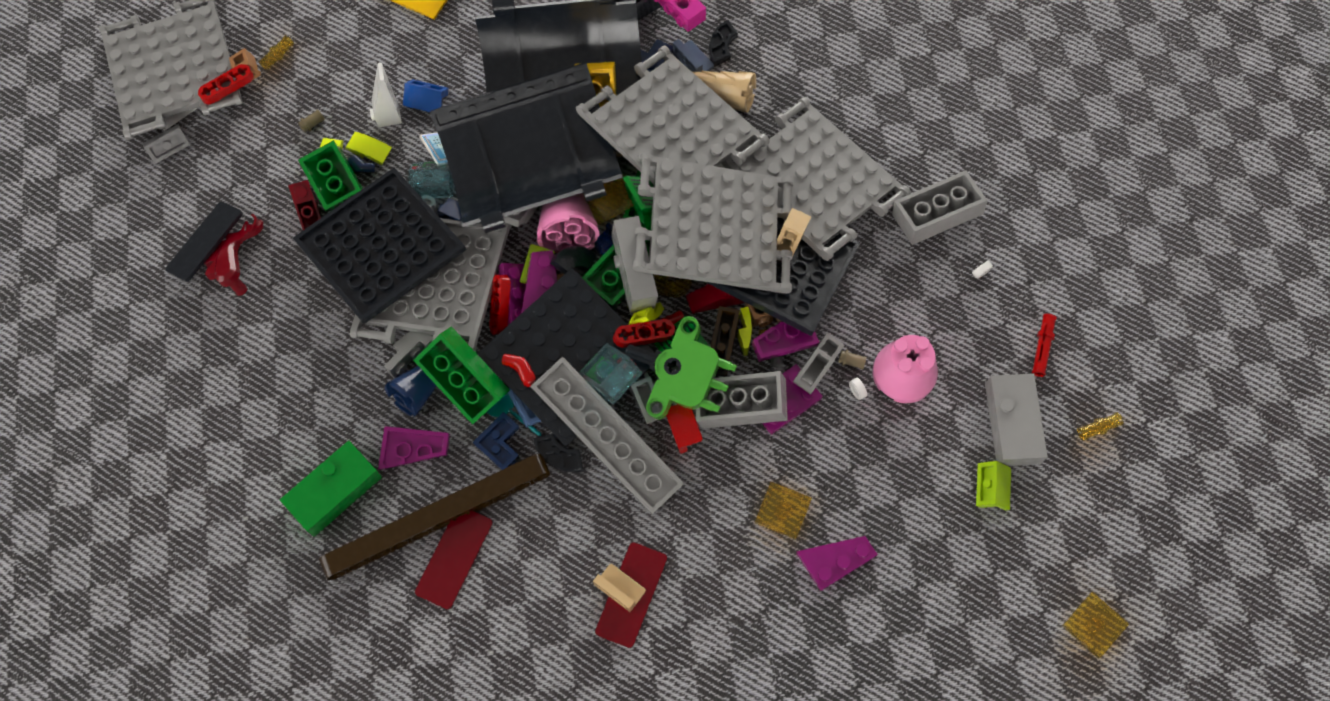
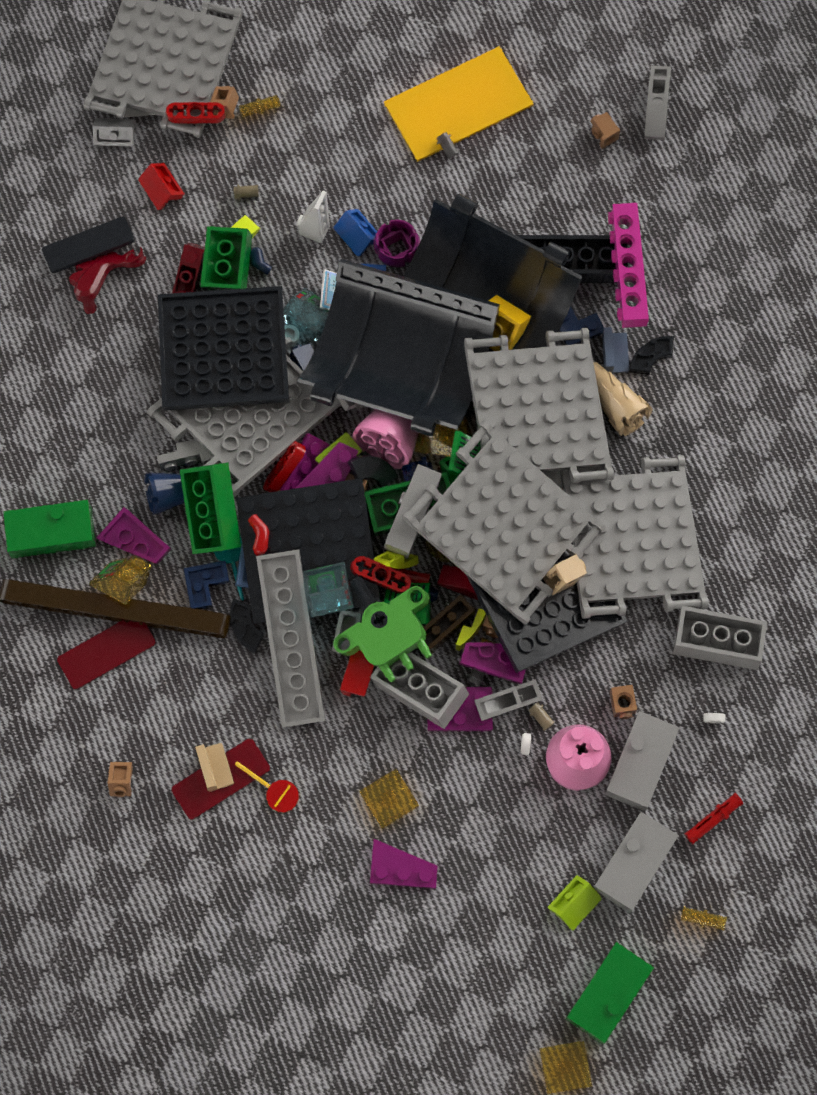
camera: 35 degrees right, 5 degrees up
neon yellow slope [345,132,392,166] -> none
none -> clear yellow slope [89,556,152,605]
none -> medium nougat bracket [108,762,133,797]
none -> red panel [138,163,185,210]
none -> red piece [235,762,299,812]
none -> magenta piece [374,220,420,268]
none -> green brick [566,942,654,1045]
none -> light grey brick [605,711,680,811]
none -> medium nougat brick [609,685,637,719]

